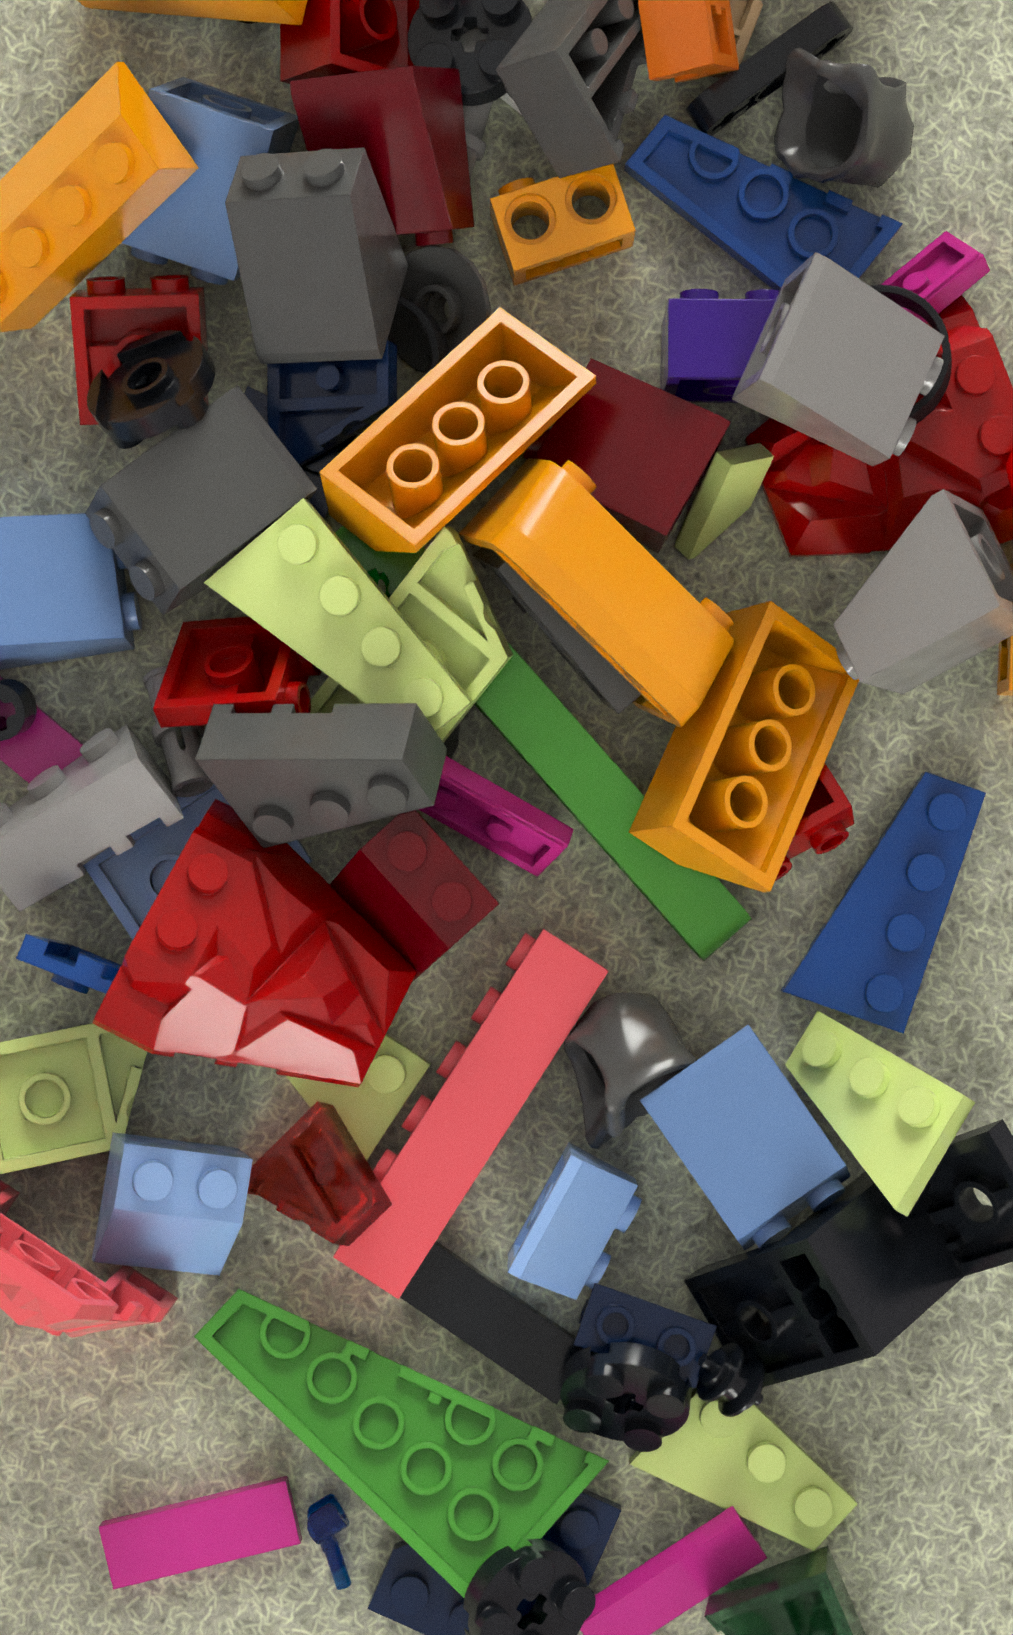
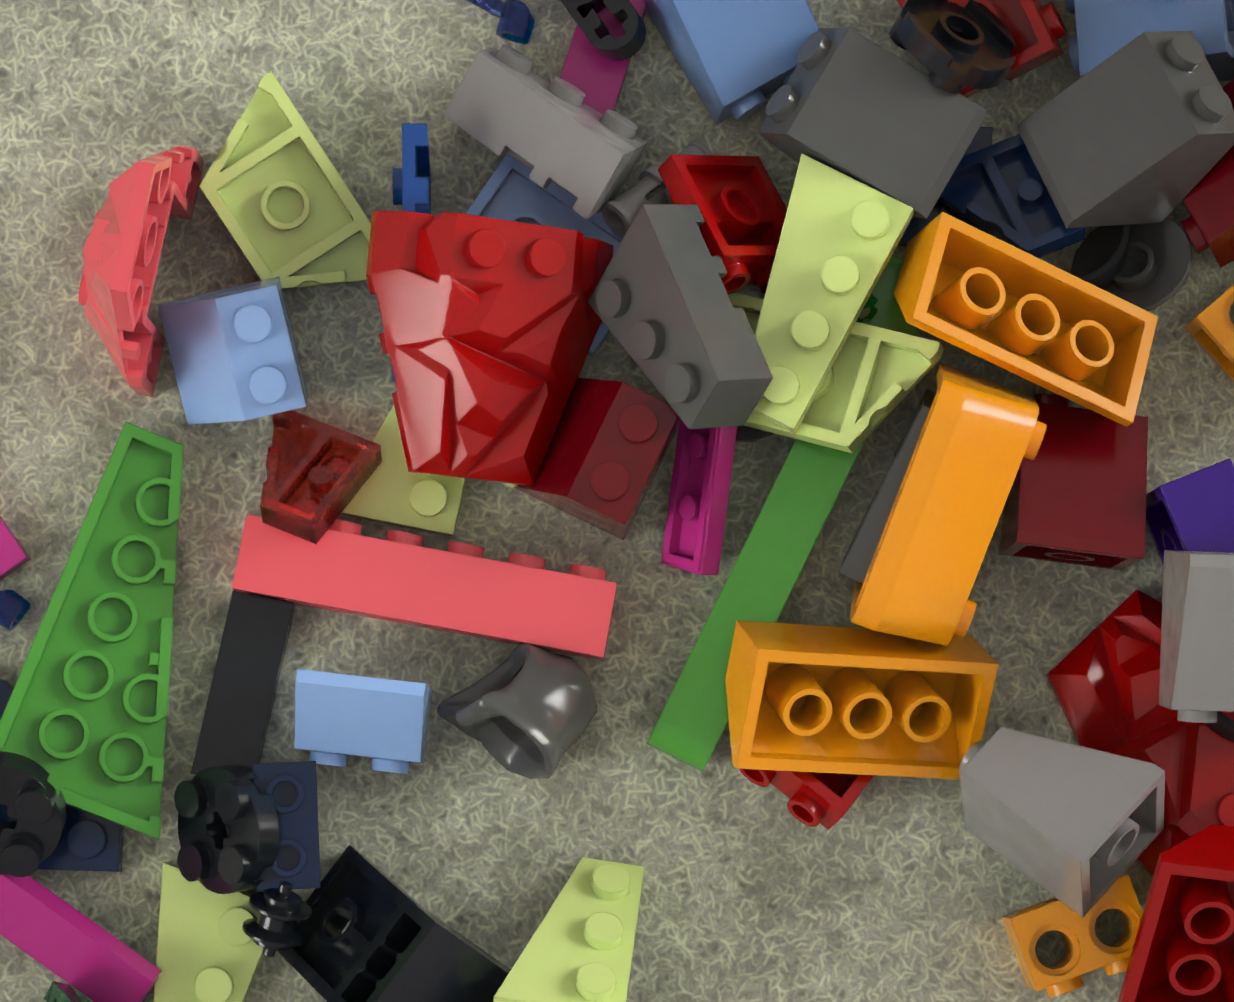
camera: 60 degrees right, 5 degrees down
medium blue slope [640,1024,851,1250] -> none
yellowish green tile [674,443,774,560] -> none
blue wing [781,772,986,1034] -> none

